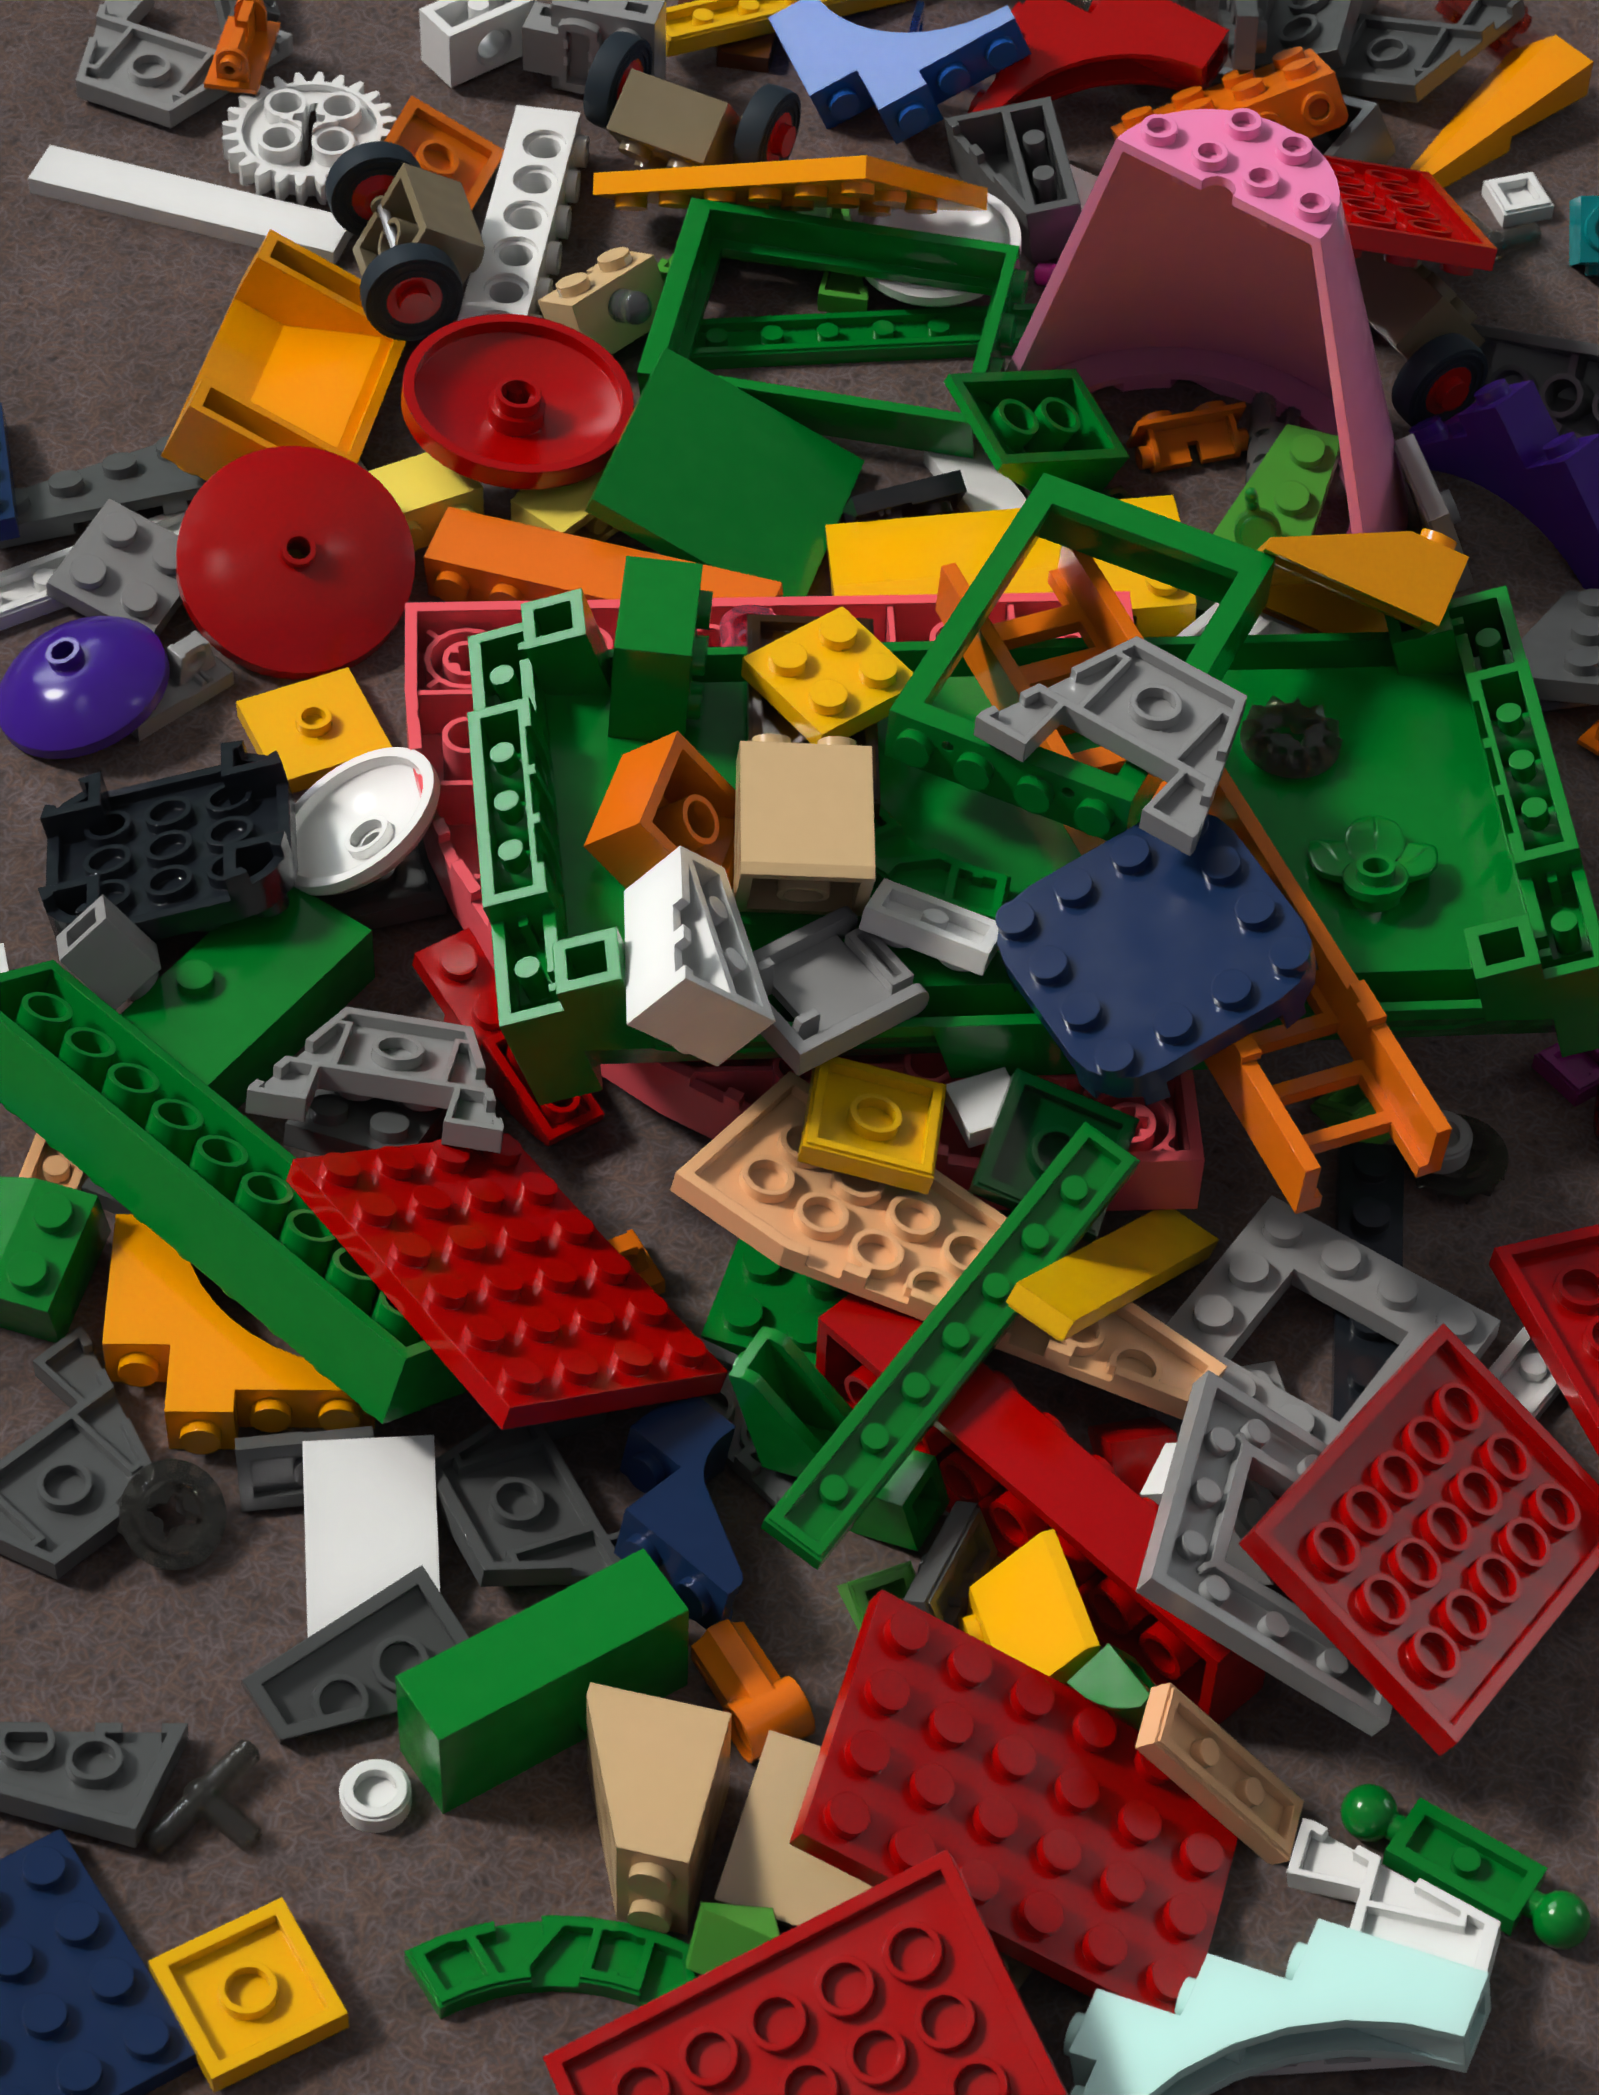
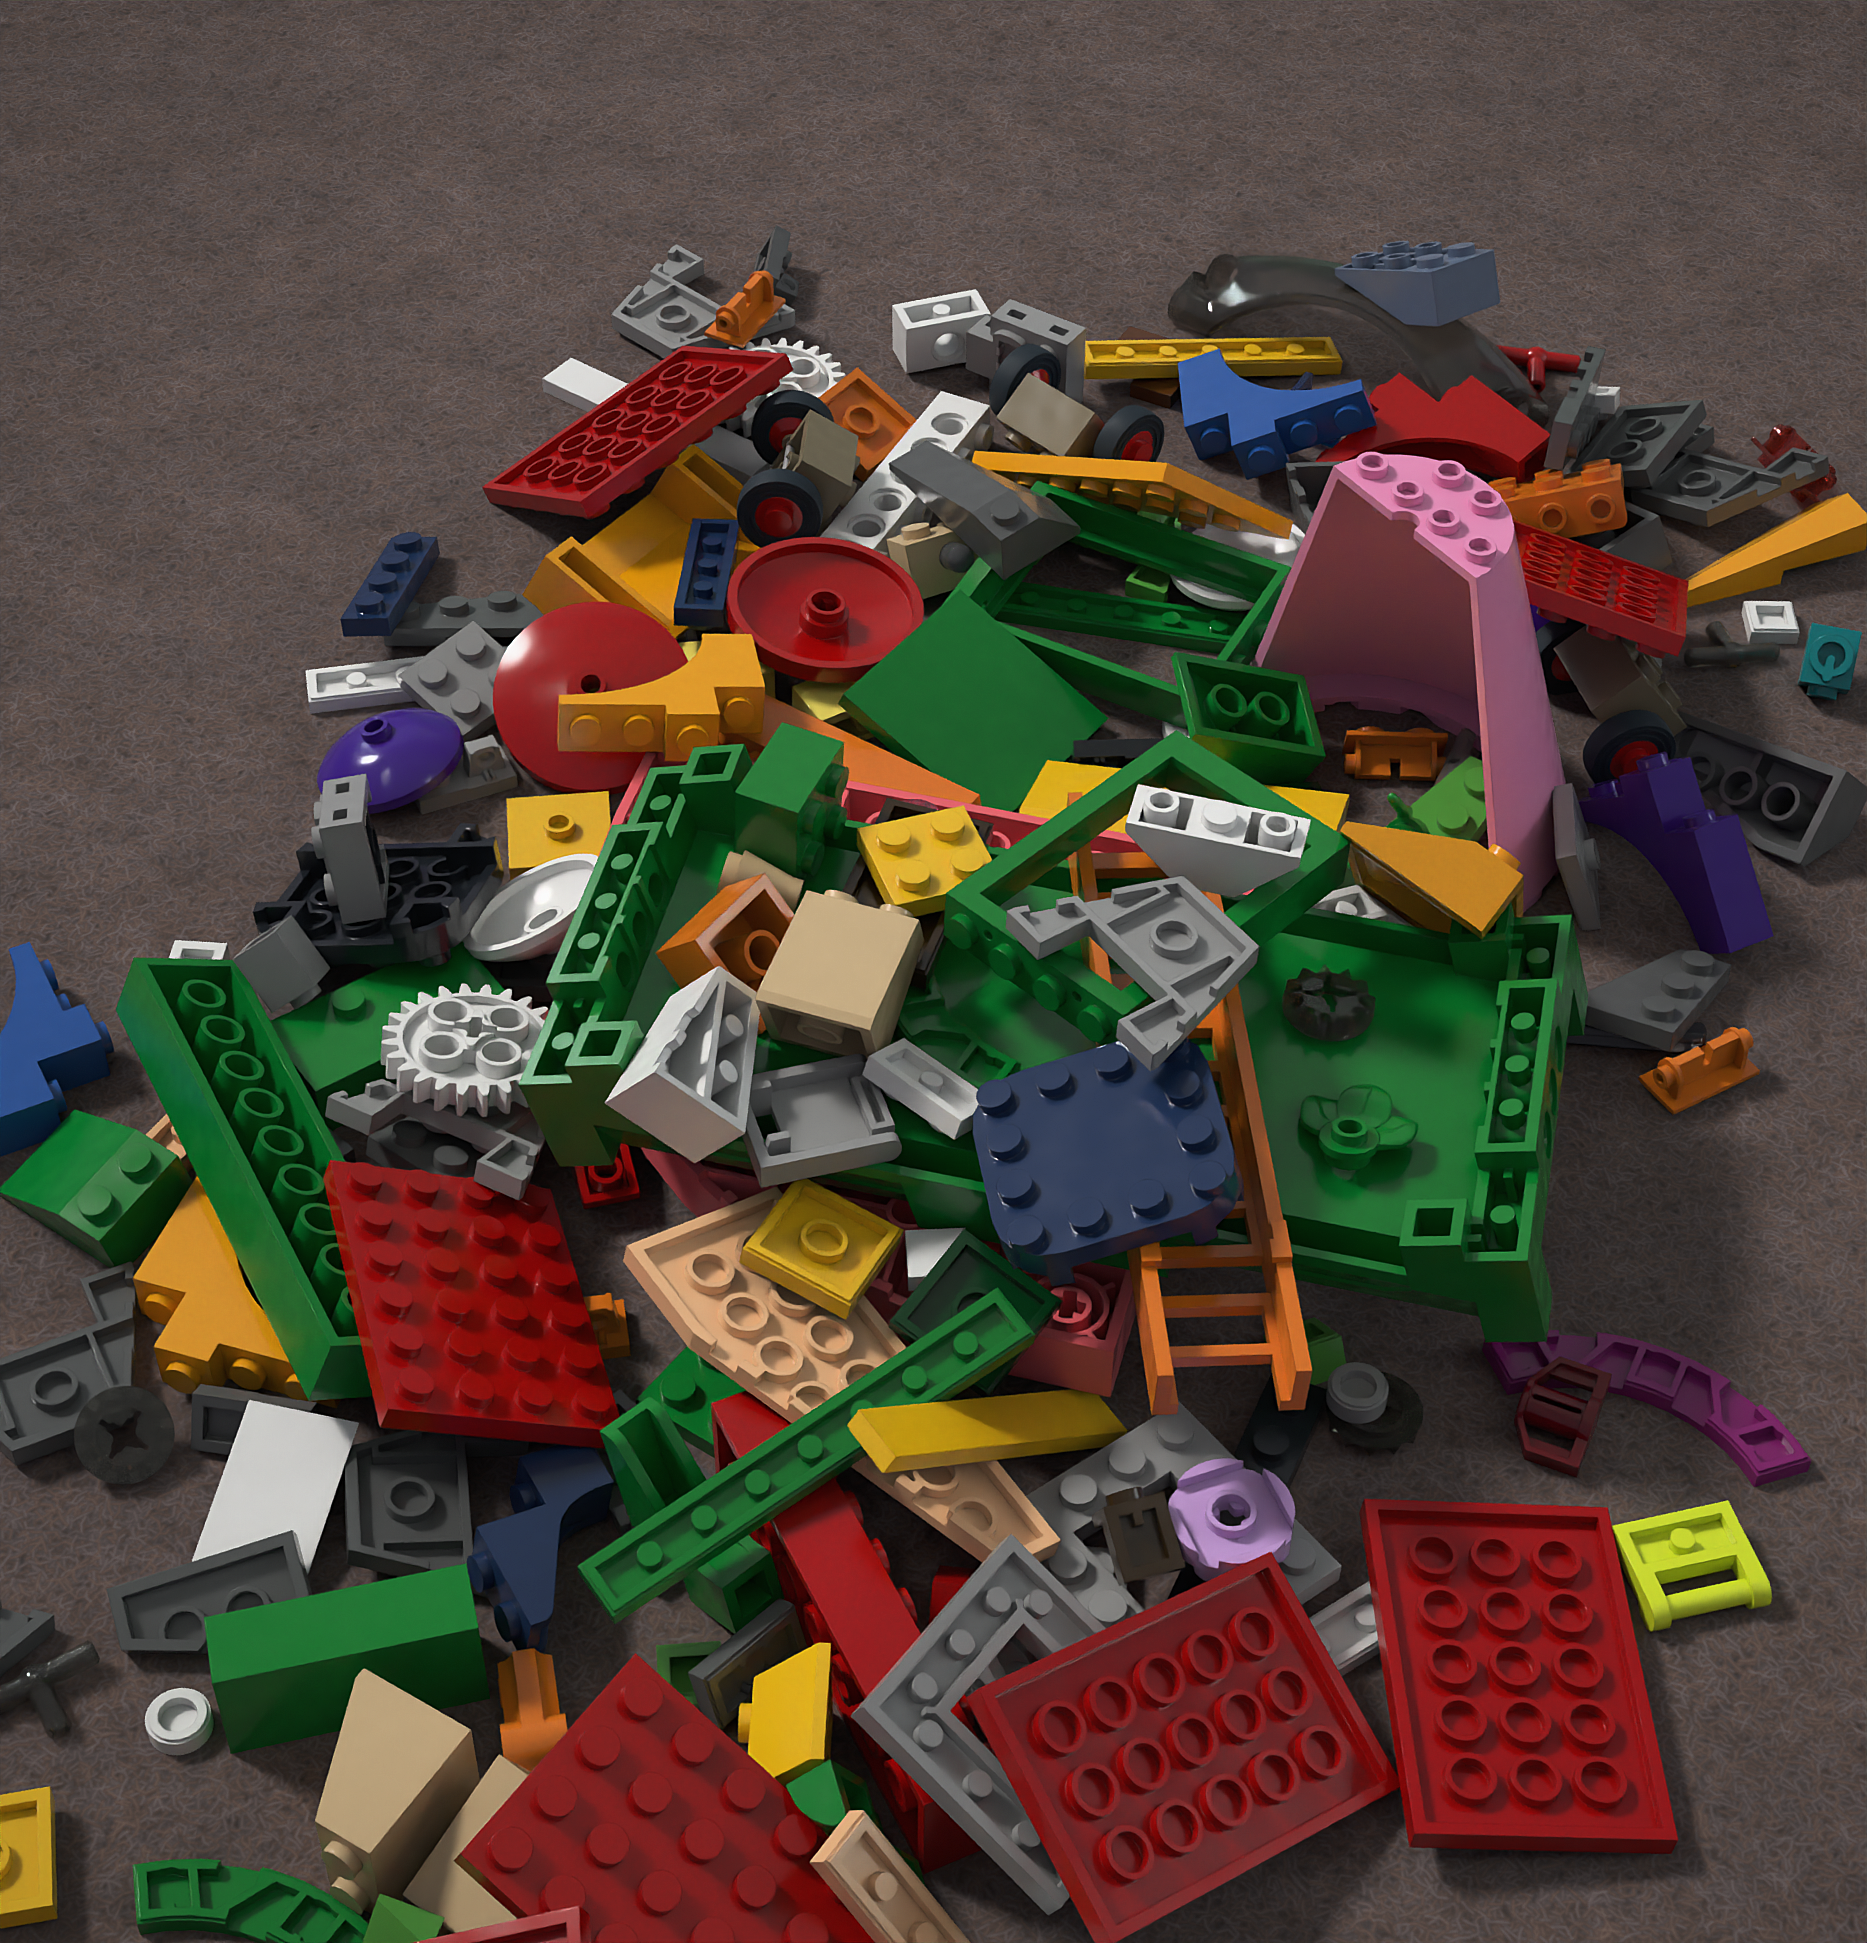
camera: 20 degrees right, 5 degrees down
none -> light grey piece [311,774,389,925]
none -> white gear [381,984,549,1117]
none -> red plate [482,346,794,519]
none -> light orange arch [557,634,765,761]
none -> dark blue plate [674,518,740,630]
none -> tan cone [716,850,804,913]
none -> dark grey wedge [889,441,1080,580]
none -> dark brown bracket [1092,1486,1185,1586]
none -> white slope [1125,784,1311,898]
none -> lavender plate [1168,1458,1295,1581]

